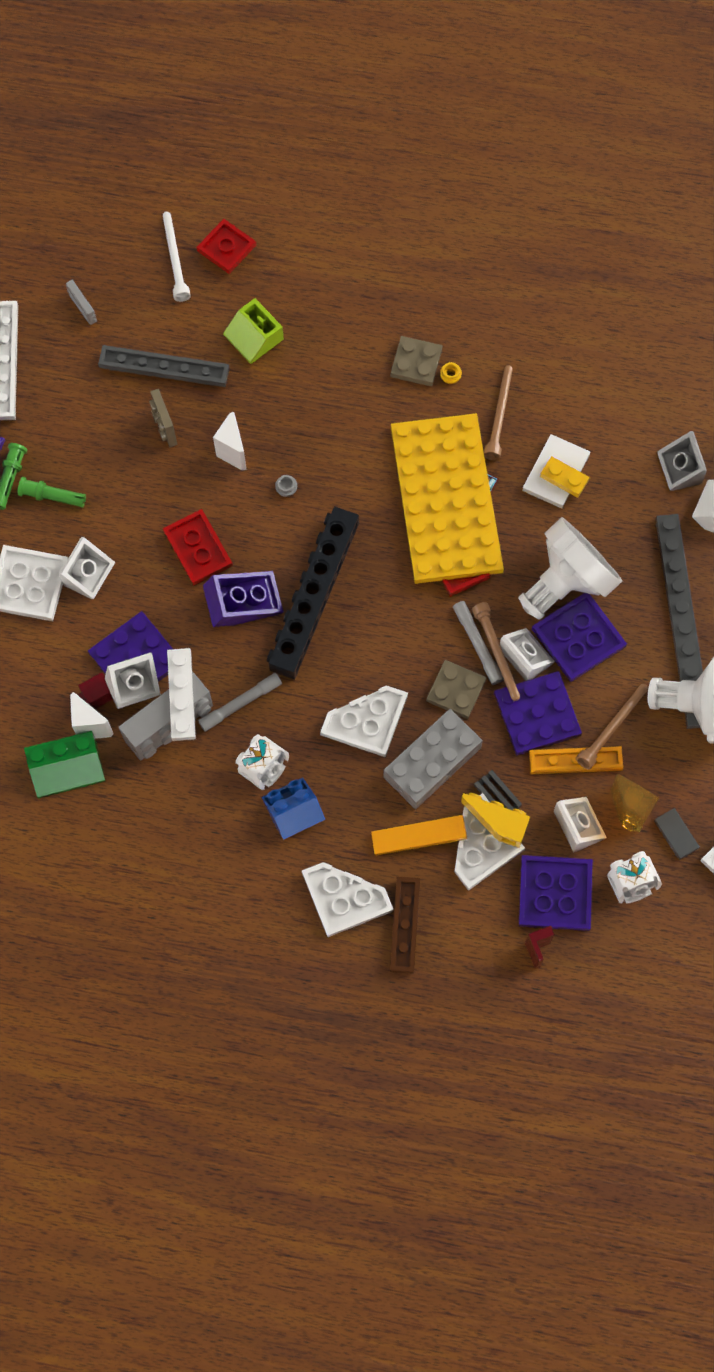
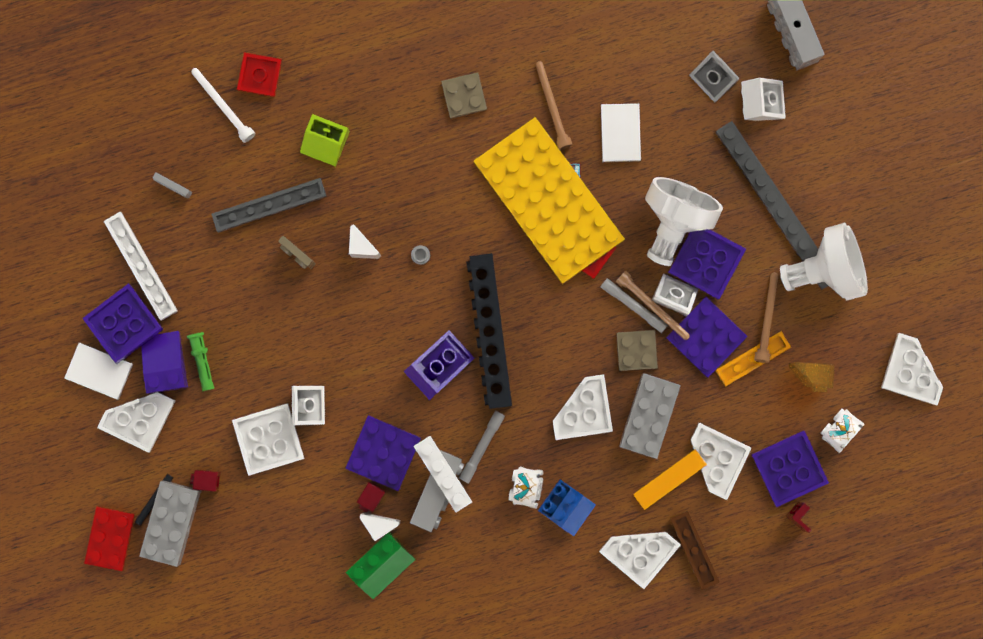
camera: 30 degrees left, 15 degrees up
bright green pin [17,476,86,508] -> none
white slope [105,652,161,709] -> none
red plate [163,509,233,586] -> none
yellow plate [440,362,462,384] -> none
yellow slope [461,793,530,848] -> none
dark grey tile [474,770,522,810] -> none
yellow plate [540,456,590,498] -> none
white slope [554,797,607,853] -> none
dark grey tile [654,808,700,860] -> none

